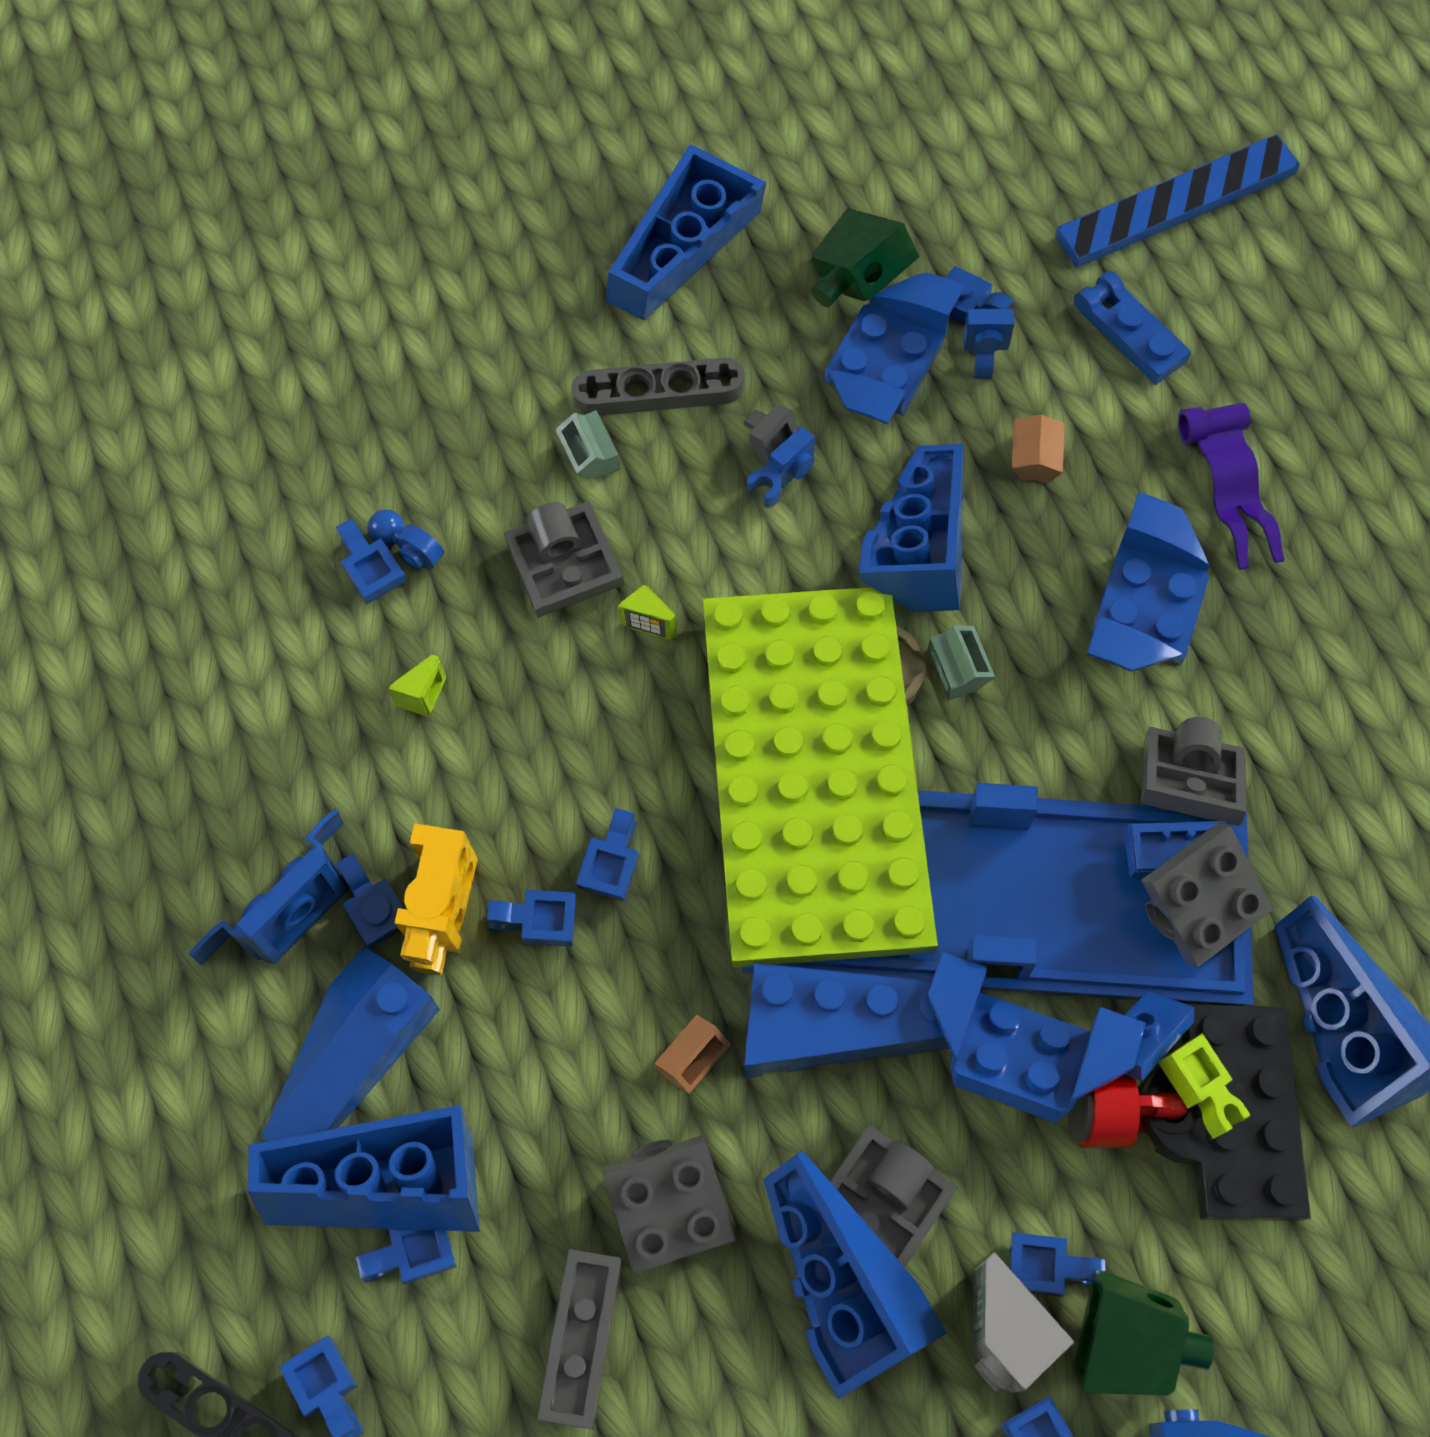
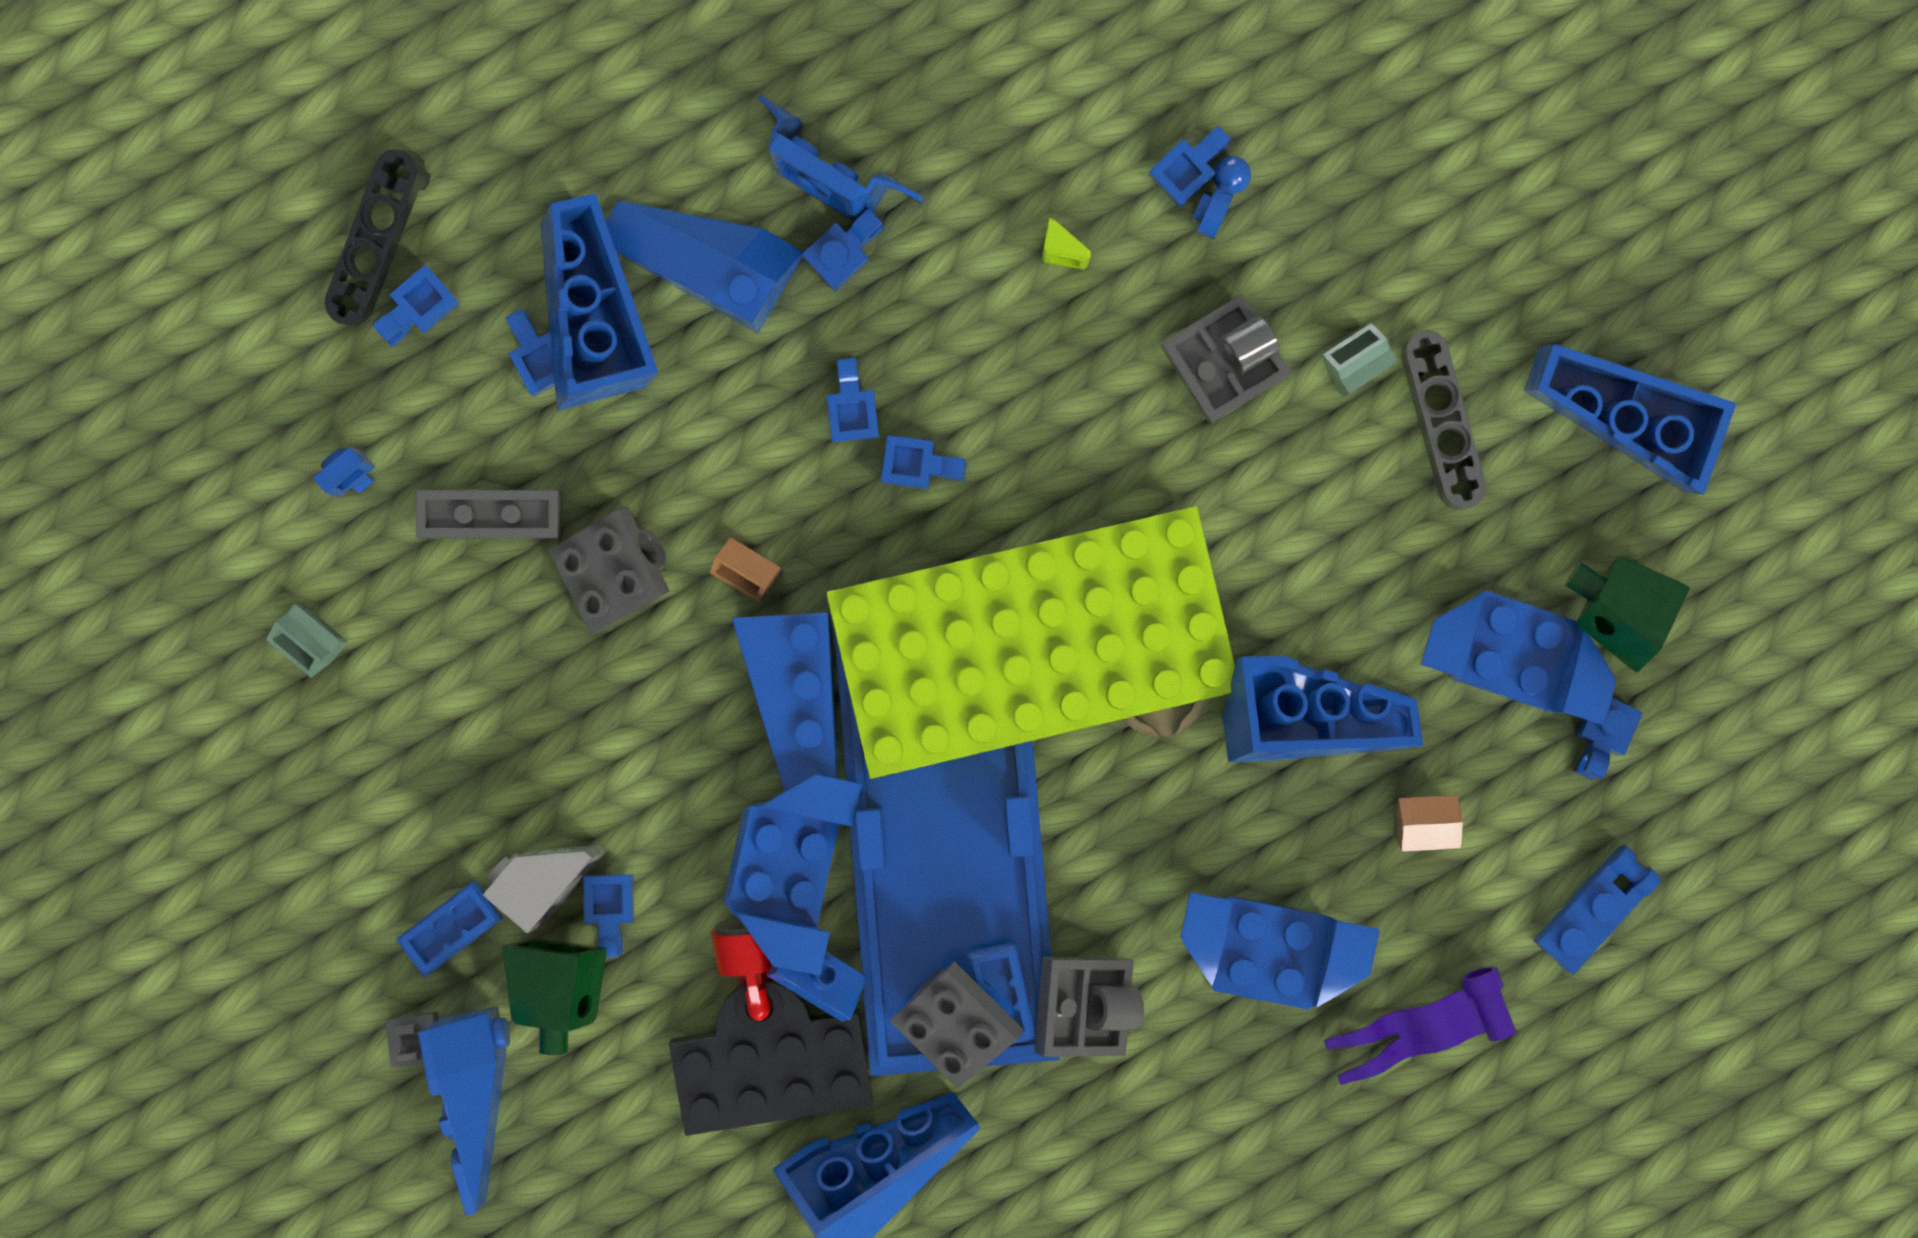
camera: 75 degrees right, 20 degrees up
yellow hips [395,823,478,976] -> none
lime slope [618,585,677,641] -> none
dark grey tile [744,404,798,466] -> none
blue plate [747,426,815,508] -> none
blue wedge [763,1151,947,1399] -> none
dark grey plate [830,1124,958,1268] -> none
sand green piece [927,625,995,700] -> none
blue plate [963,309,1014,379] -> none
blue tile [1055,134,1300,268] -> none
lime plate [1158,1033,1250,1139] -> none

